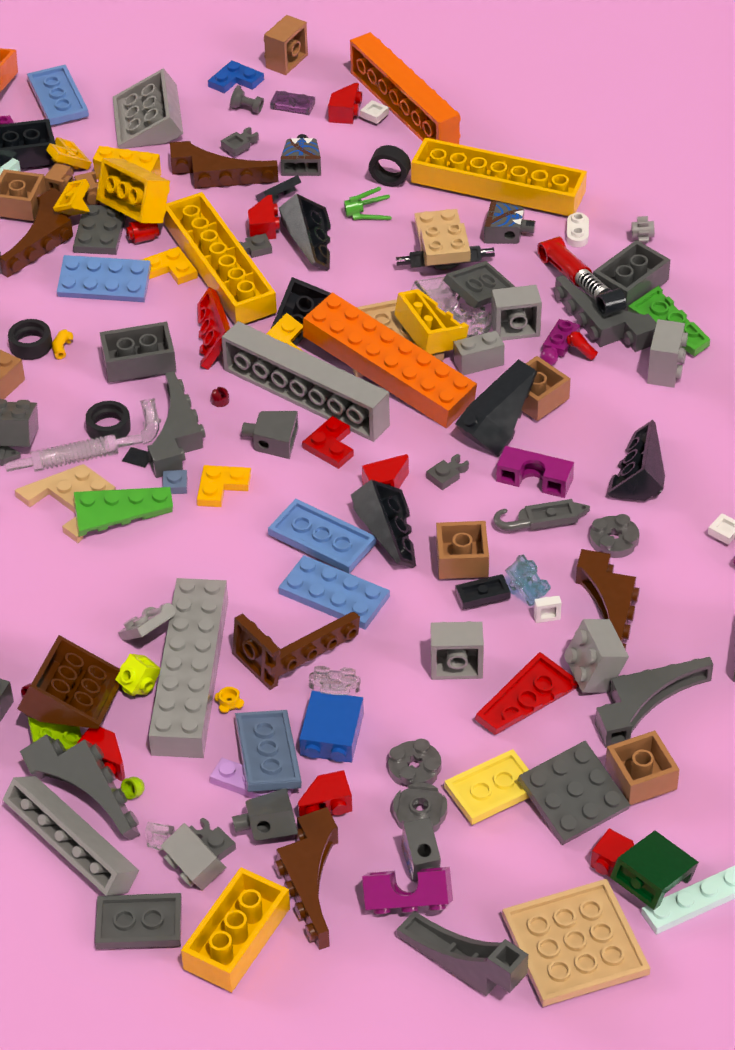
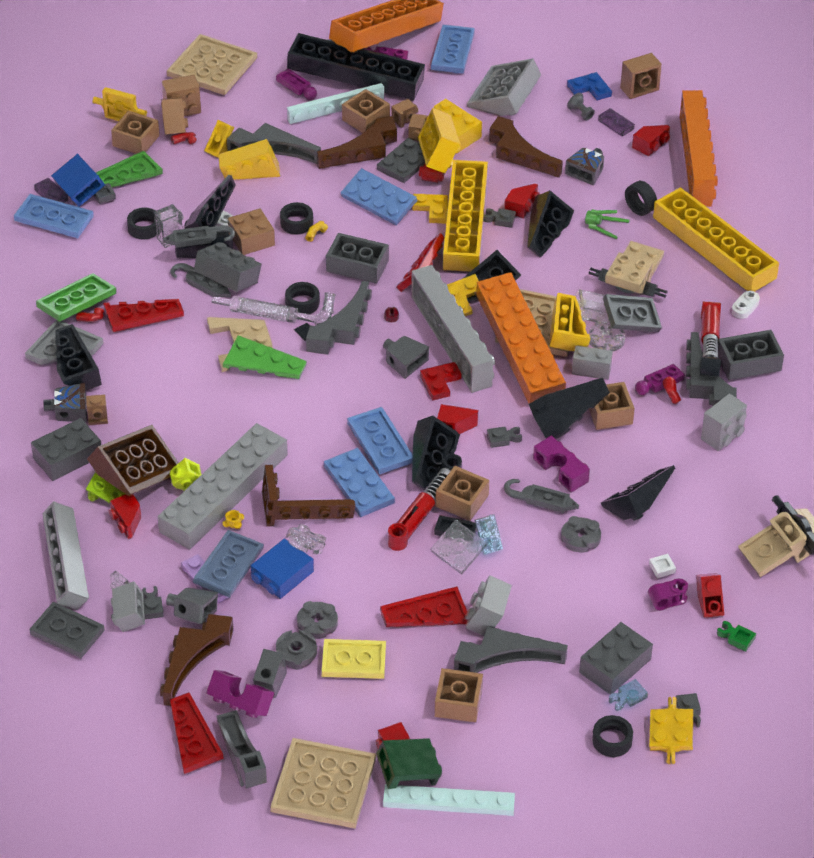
camera: 30 degrees right, 0 degrees up
dark grey arch [20,734,141,840] -> none
yellow plate [46,137,92,170] -> none
yellow slope [53,179,90,216] -> none
light grey plate [118,603,175,641] -> none
lime hinge [121,777,145,799] -> none
sand blue plate [163,470,188,494] -> none
yellow brick [181,867,290,993] -> none
yellow plate [197,465,251,507] -> none
dark grey plate [221,127,259,156] -> none
black plate [255,175,301,202] -> none
red slope [298,770,352,817] -> none
white plate [360,100,389,124] -> none
light grey brick [431,621,484,680] -> none
dark grey torso [484,201,536,244] -> none
light grey brick [491,285,542,341] -> none
dark grey plate [518,740,630,845] -> none
white plate [534,596,562,623] -> none
reddish brown arch [576,549,640,650] -> none
bright green wing [628,285,710,356] -> none
light grey gear [631,216,655,243] -> none
none -> red wing [170,692,224,774]
none -> red piece [388,454,462,551]
none -> clear plate [430,520,487,575]

